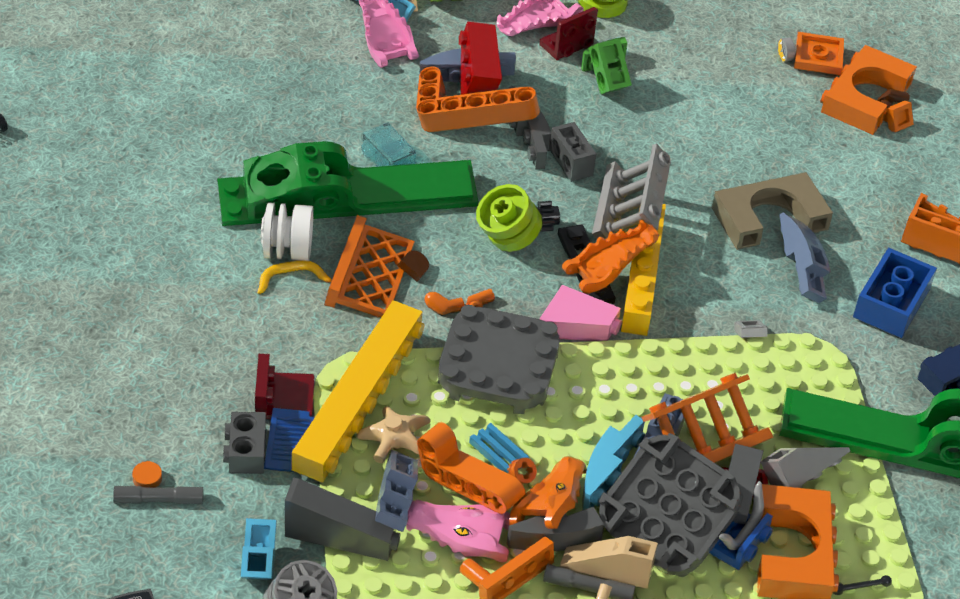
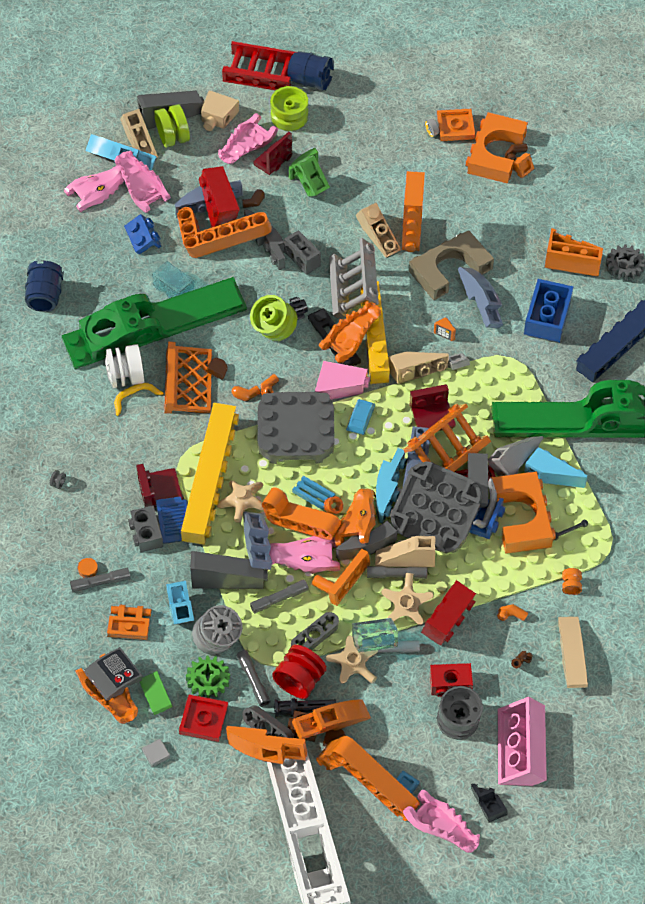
camera: 10 degrees left, 10 degrees up
none -> dark blue piece [25,260,64,312]
none -> dark grey bush [49,470,66,489]
none -> bright pink animal [64,166,125,212]
none -> orange plate [107,604,152,640]
none -> blue bracket [124,214,162,254]
none -> reddish brown arm [242,189,265,208]
none -> dark grey piece [250,579,309,614]
none -> dark azure tile [346,399,376,435]
none -> tan slope [356,203,401,257]
none -> tan slope [388,352,449,384]
none -> orange arch [402,171,425,252]
none -> dark red bracket [409,384,456,431]
none -> slope [434,317,456,341]
none -> medium azure slope [524,447,587,488]

